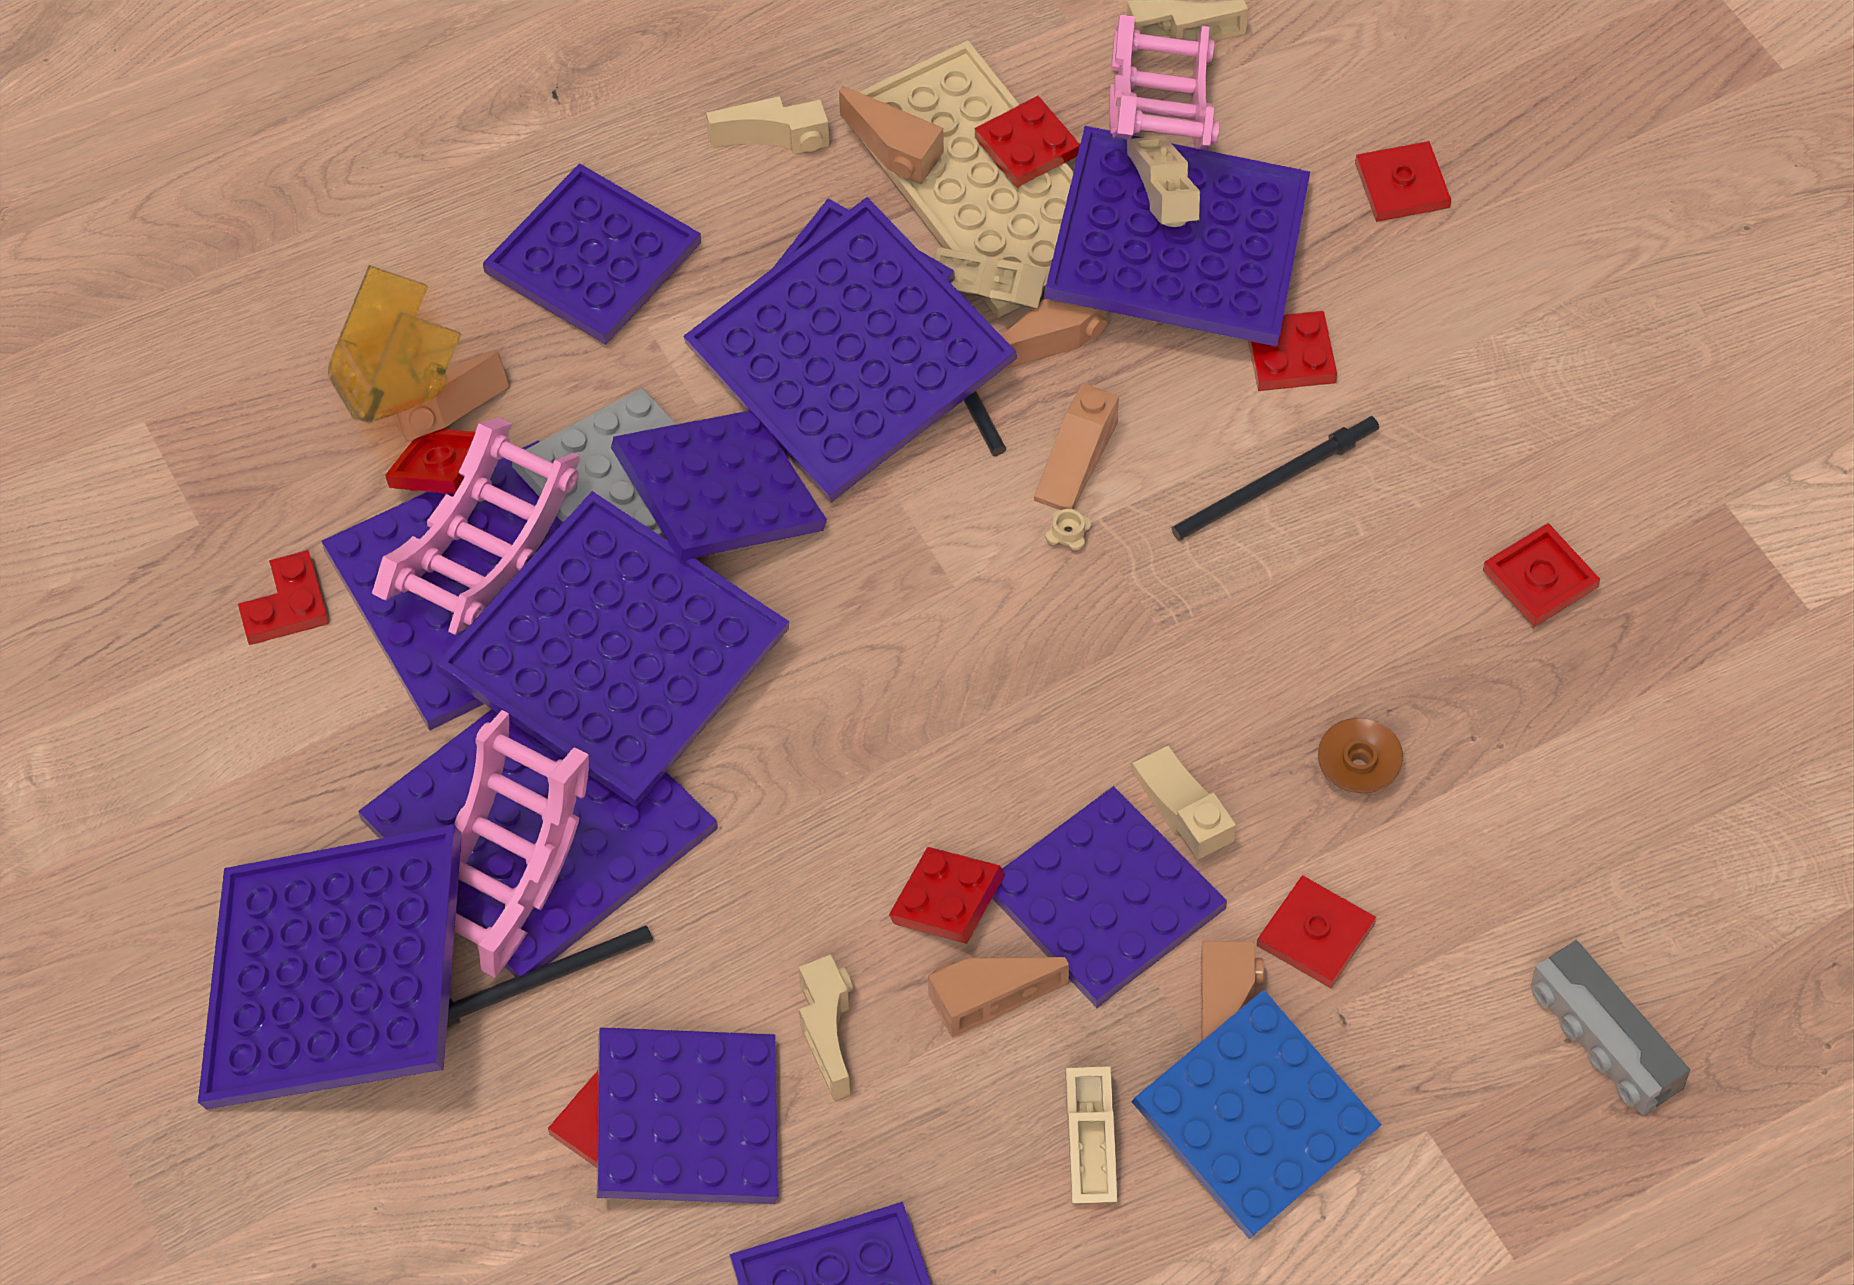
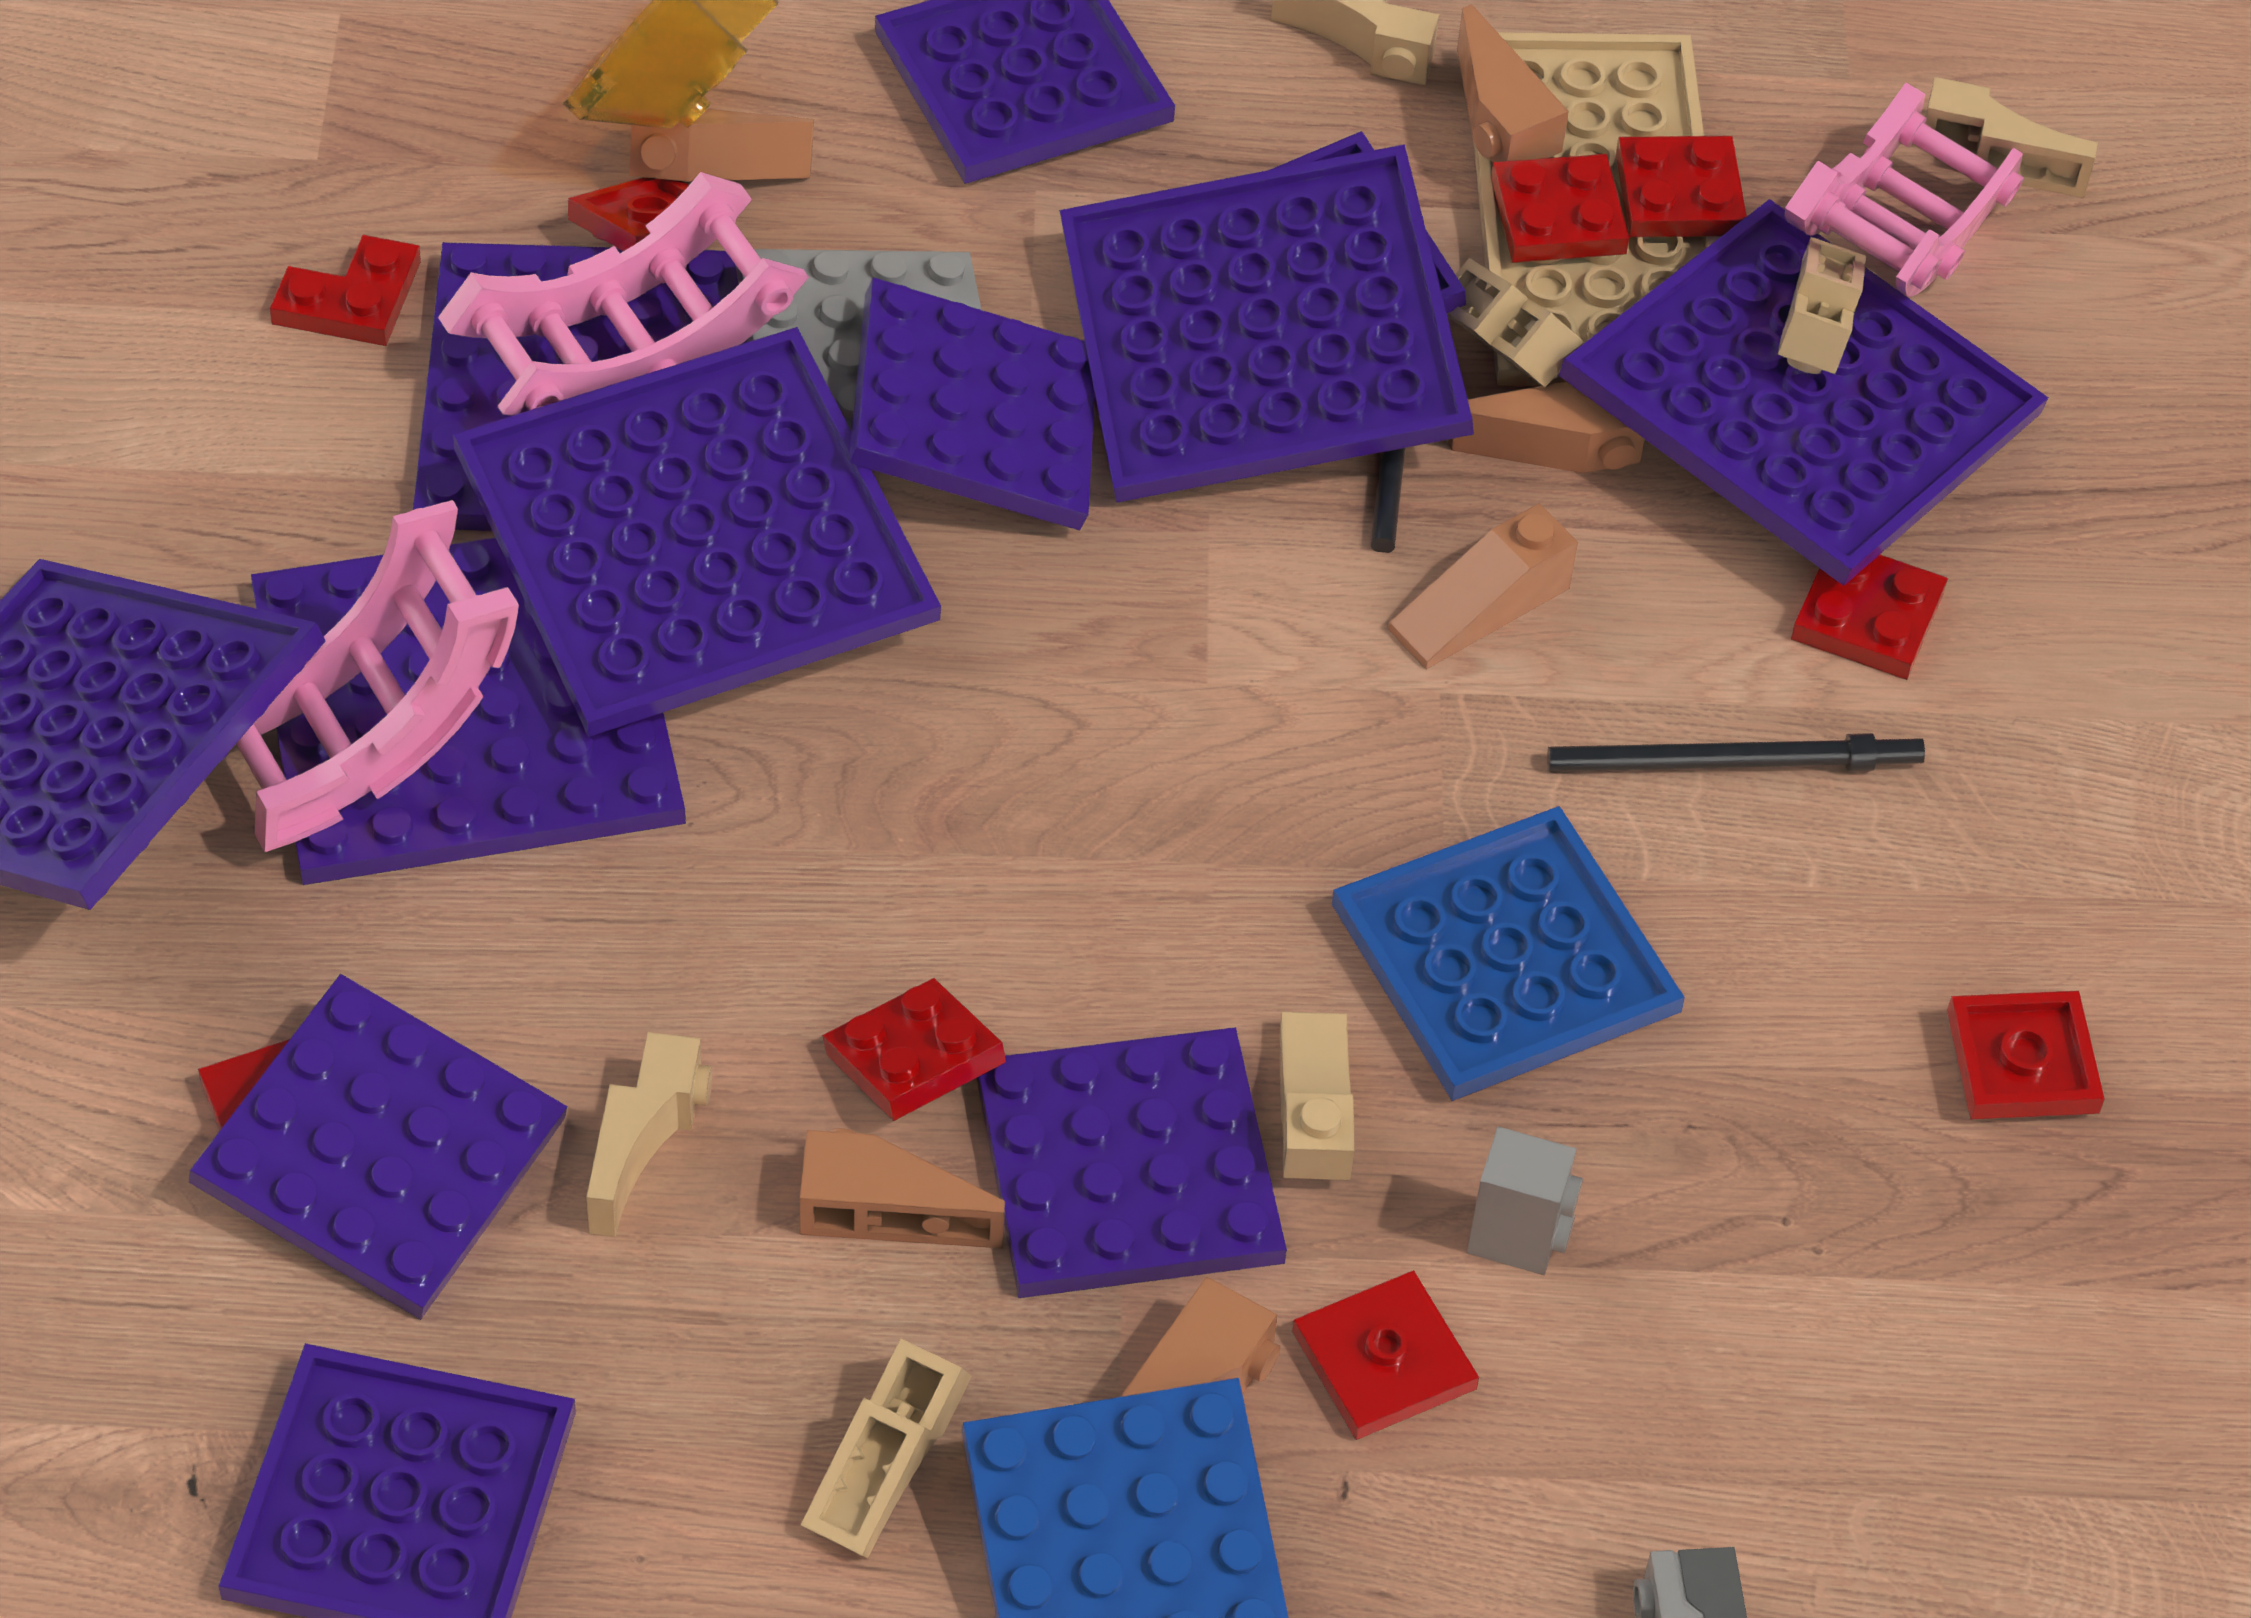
camera: 25 degrees right, 5 degrees down
black bar [447,925,653,1028] -> none
tan plate [1046,509,1091,550] -> none
dark orange dish [1318,718,1403,793] -> none
red plate [1355,141,1451,222] -> none
none -> blue plate [1332,806,1685,1101]
none -> light grey brick [1467,1126,1583,1275]
none -> red plate [1491,154,1629,263]

